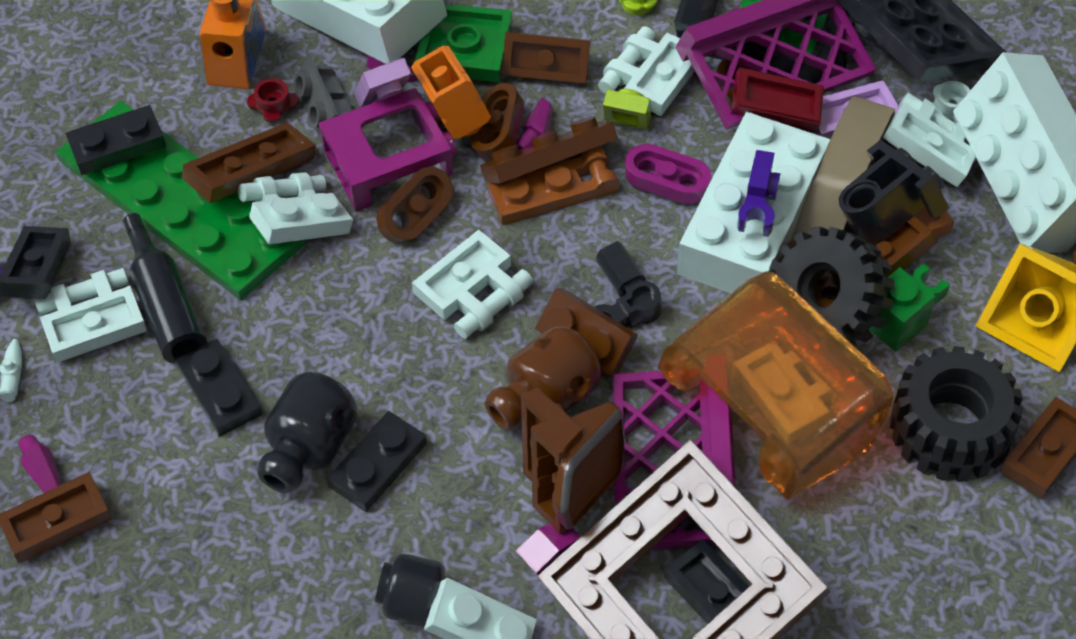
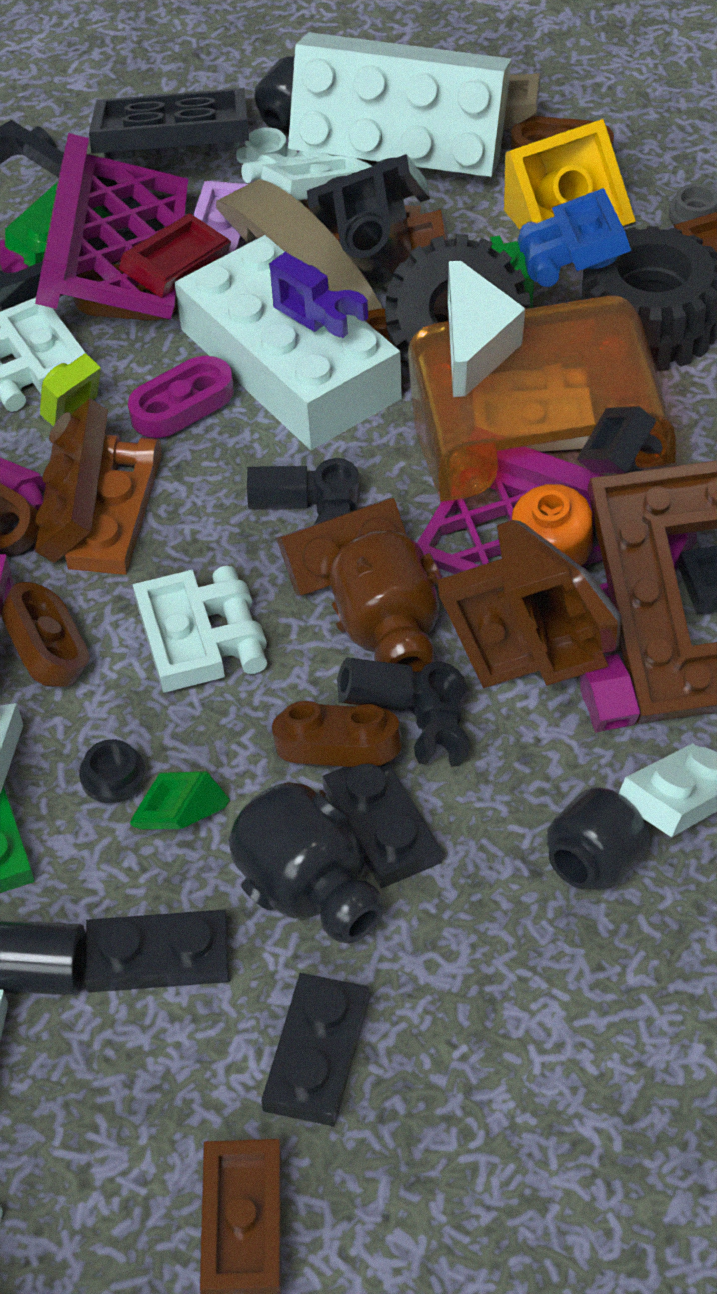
camera: 60 degrees left, 5 degrees down
magenta bar [18,435,62,493] -> none
none -> black plate [79,739,146,803]
none -> green slope [130,771,230,829]
none -> black plate [261,973,370,1127]
none -> reddish brown plate [272,701,402,767]
none -> black bar [337,657,470,767]
none -> light aqua slope [447,261,525,397]
none -> orange head [511,484,594,566]
none -> blue plate [517,188,631,287]
none -> black tile [576,406,663,474]

